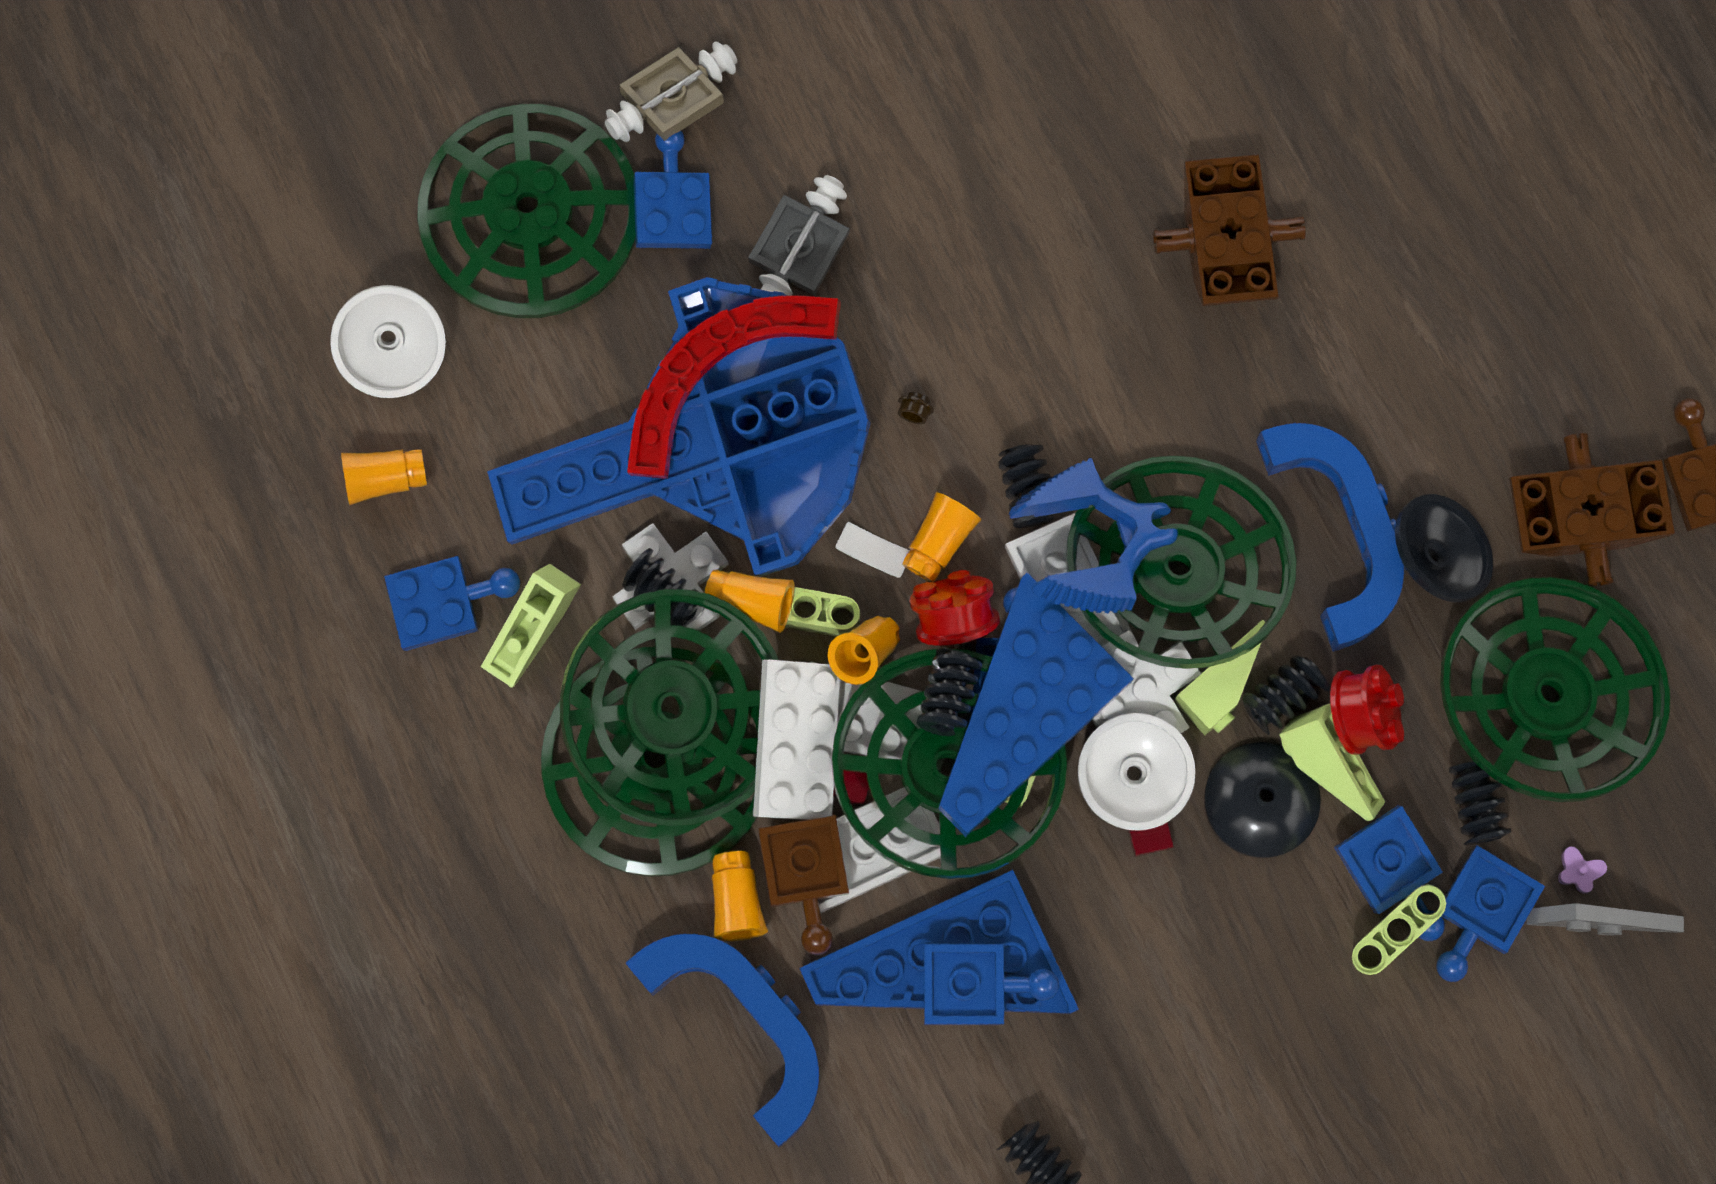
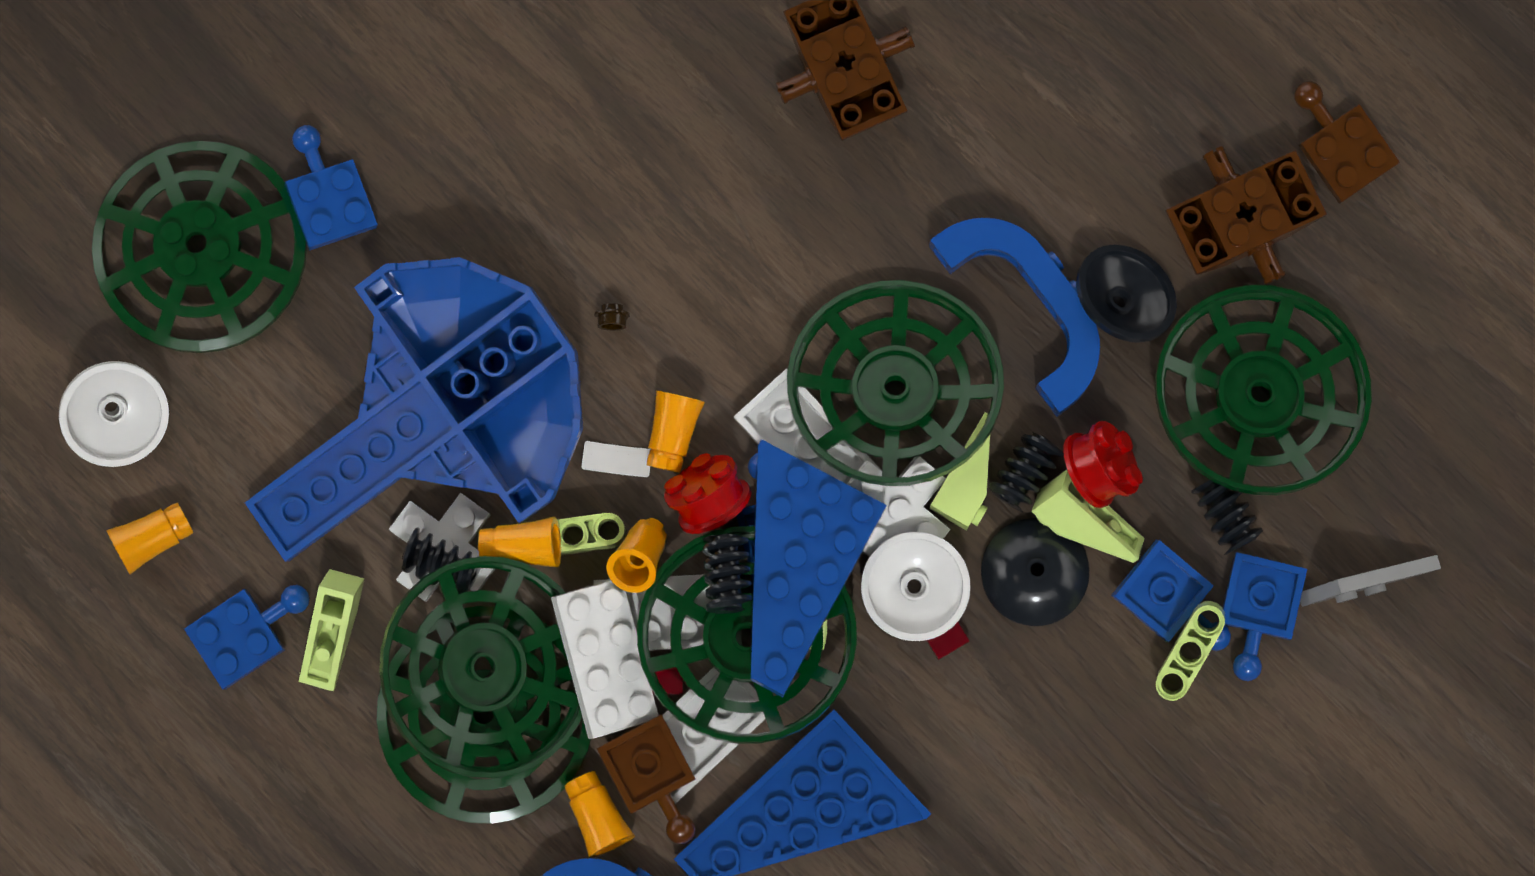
camera: 15 degrees left, 5 degrees up
dark tan plate [605,41,737,142] -> none
red plate [627,296,841,479] -> none
dark grey plate [748,175,850,296] -> none
blue plate [924,944,1059,1025] -> none
black piece [998,444,1054,528] -> none
blue piece [1009,458,1178,613] -> none
lavender piece [1558,847,1607,894] -> none

